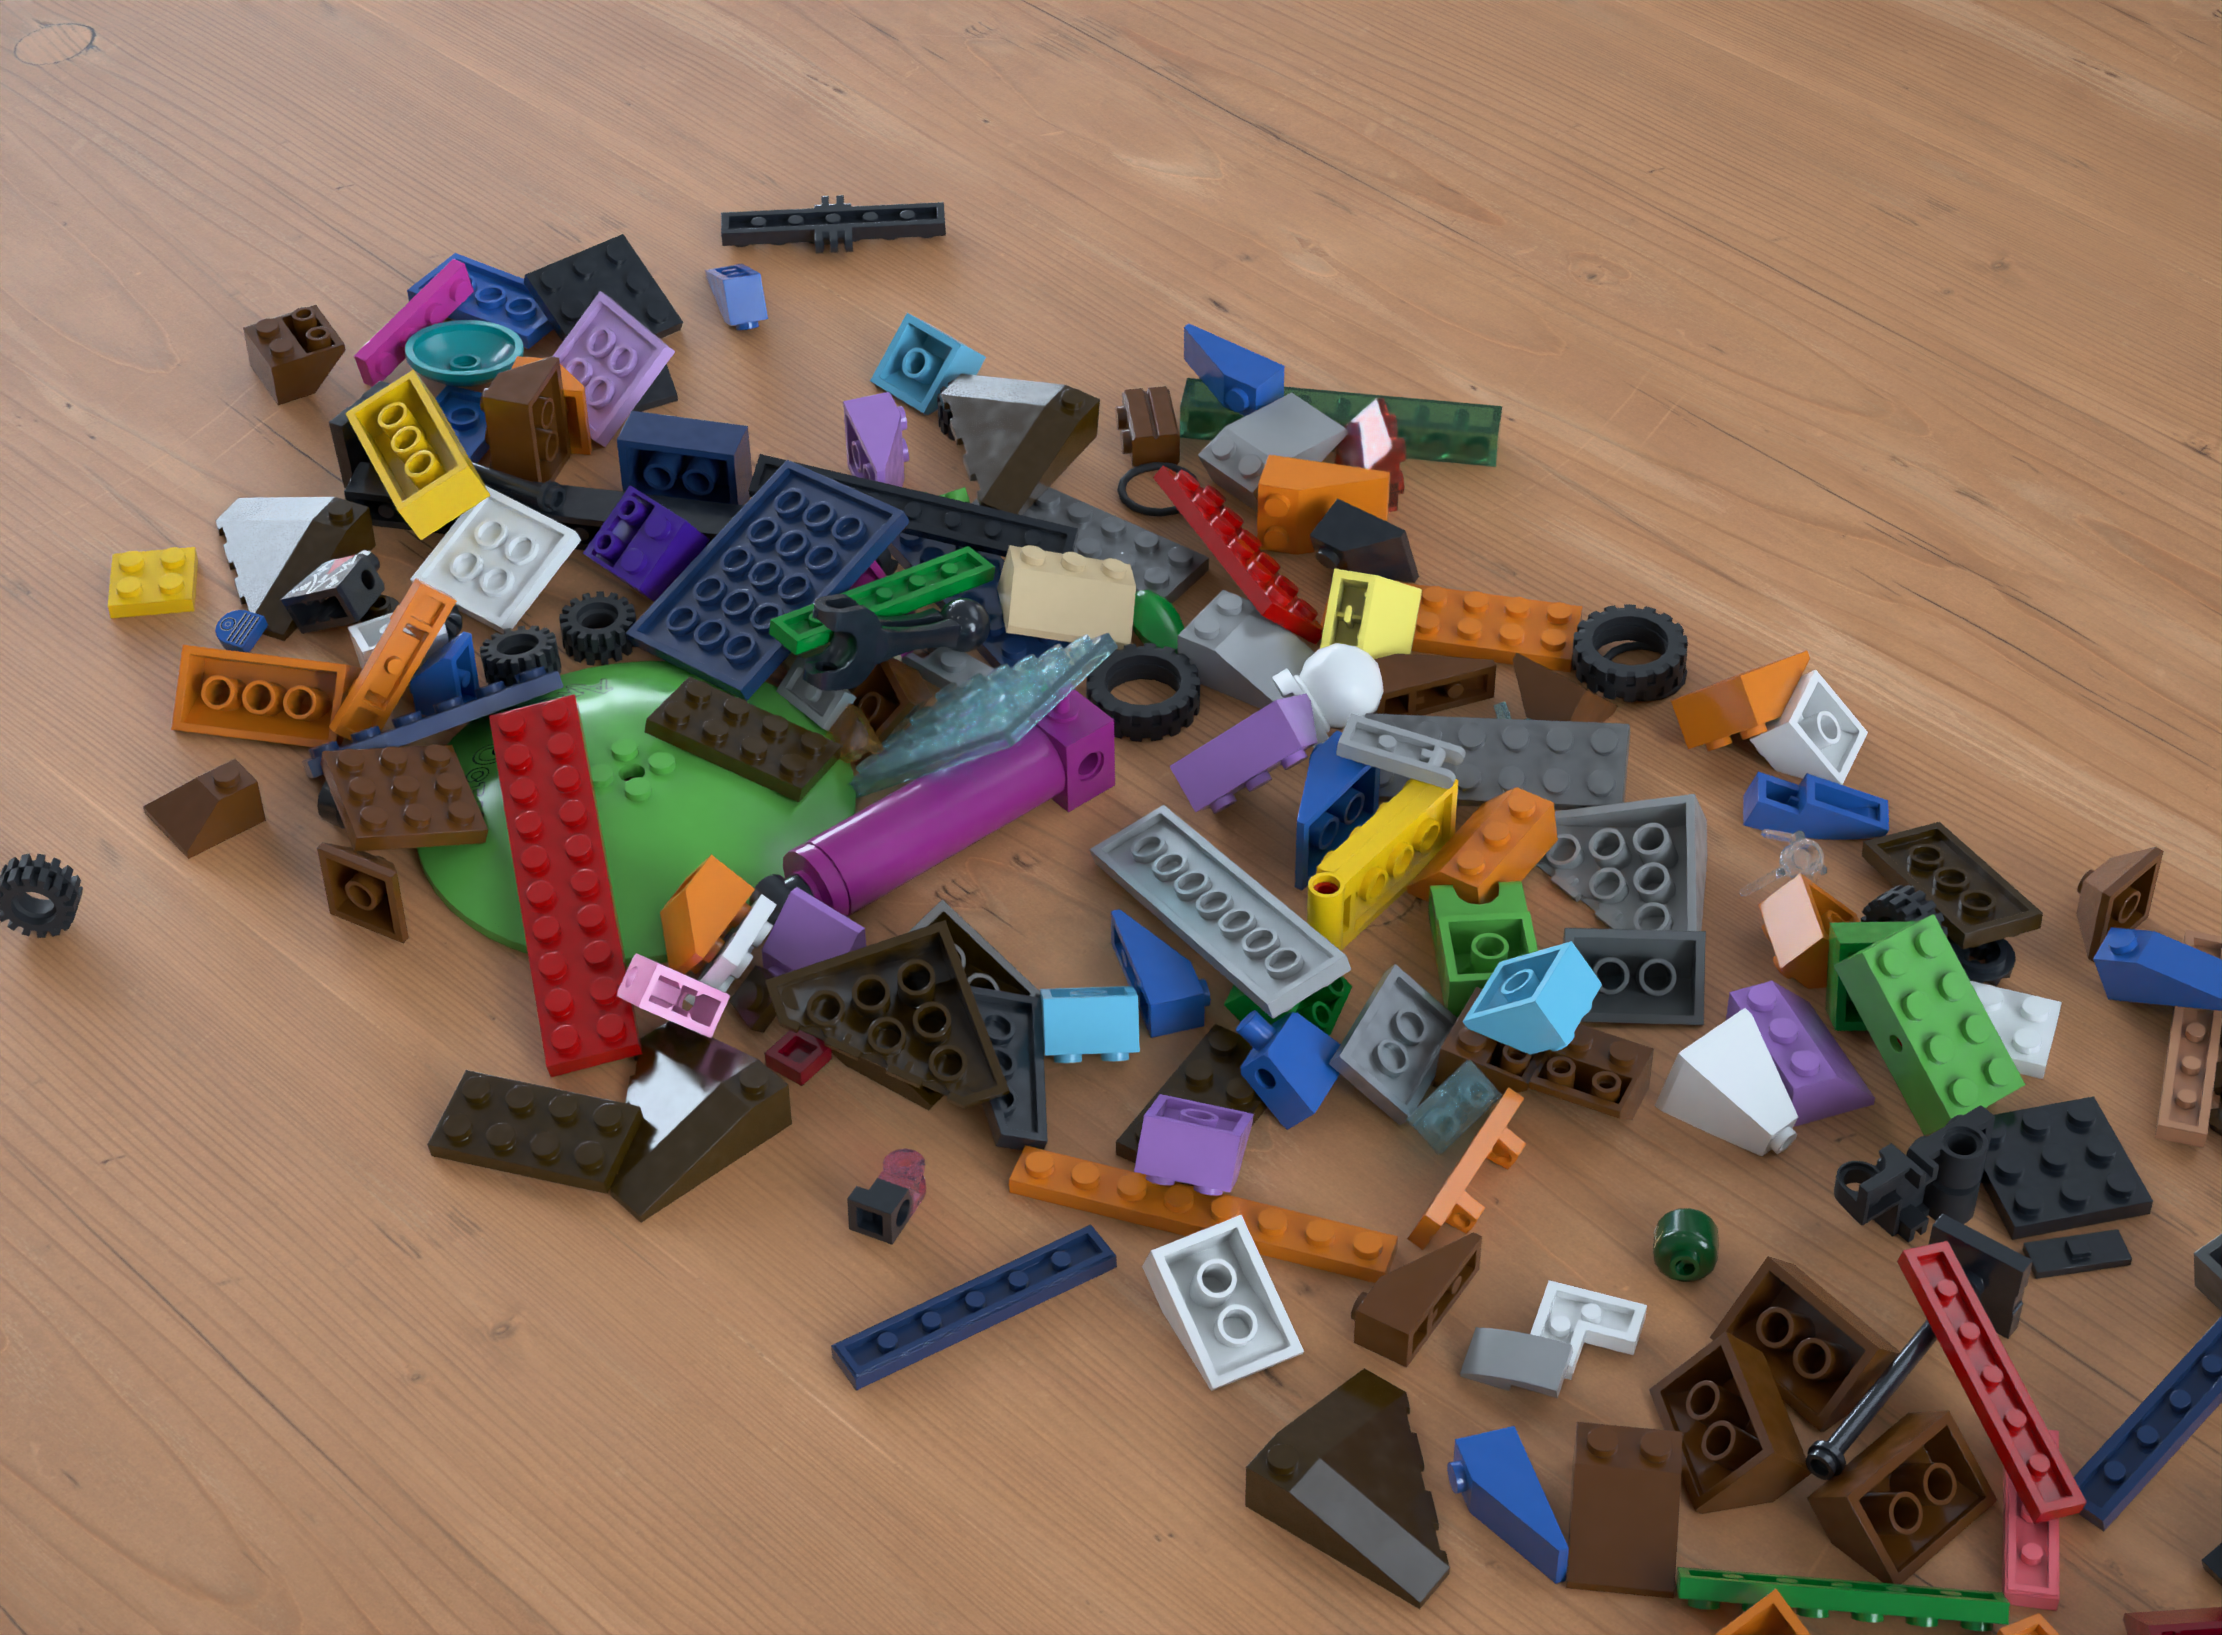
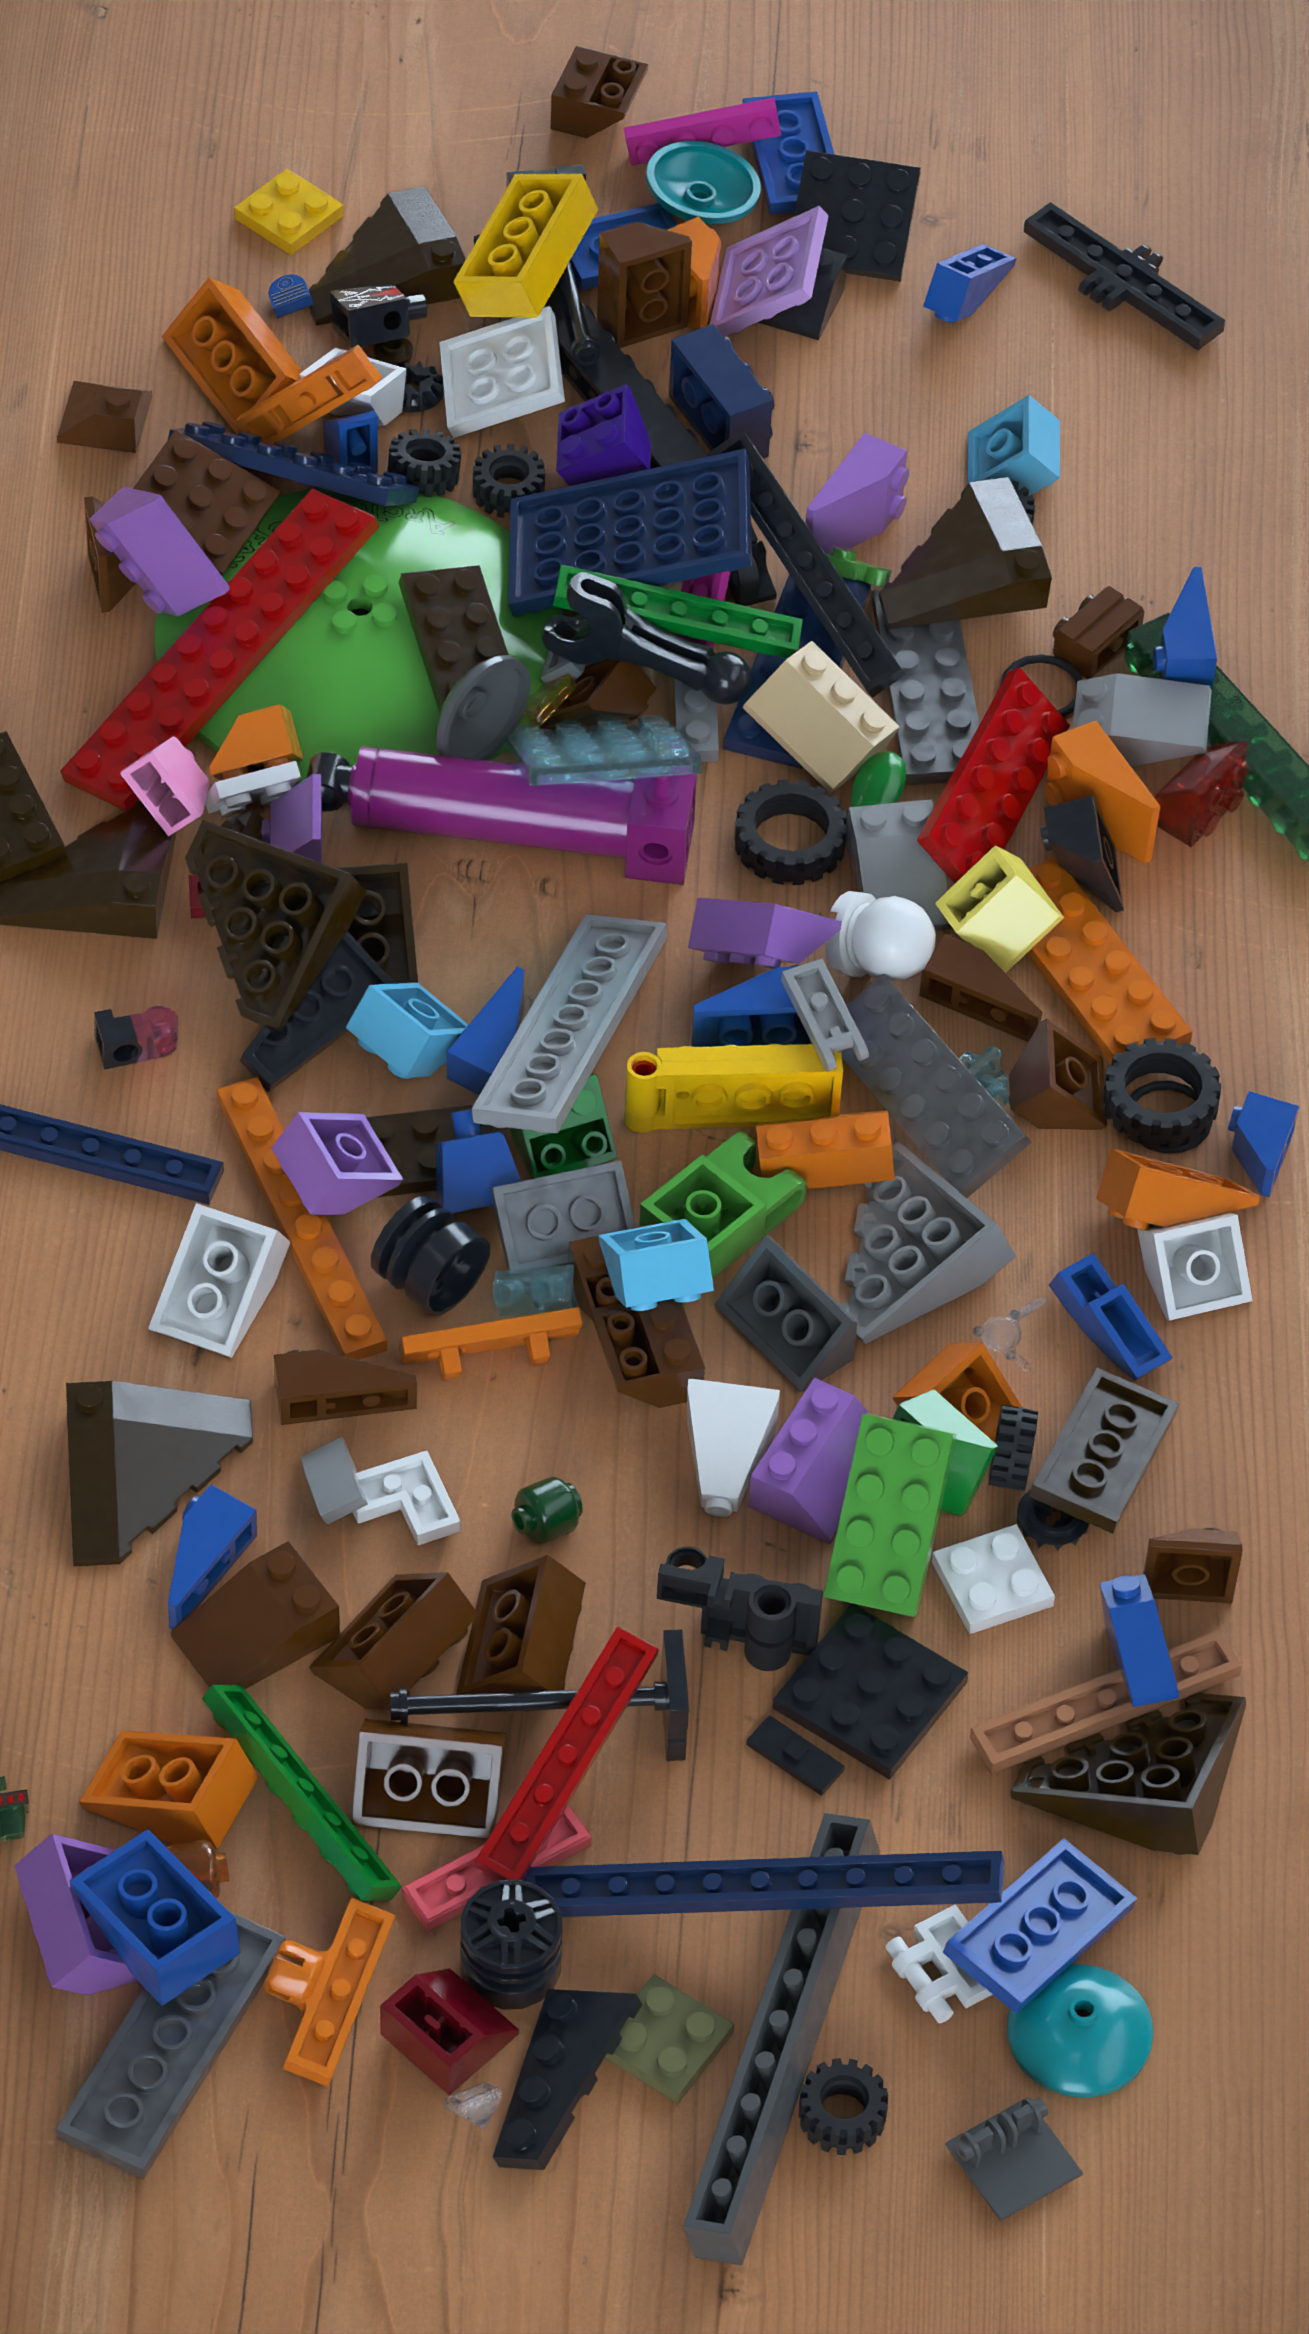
camera: 45 degrees right, 10 degrees up
none -> medium lavender slope [89,487,230,616]
none -> black wheel [371,1196,490,1315]
none -> dark grey dish [436,655,531,761]
none -> black wheel [460,1880,563,2010]
none -> blue slope [1228,1091,1299,1197]

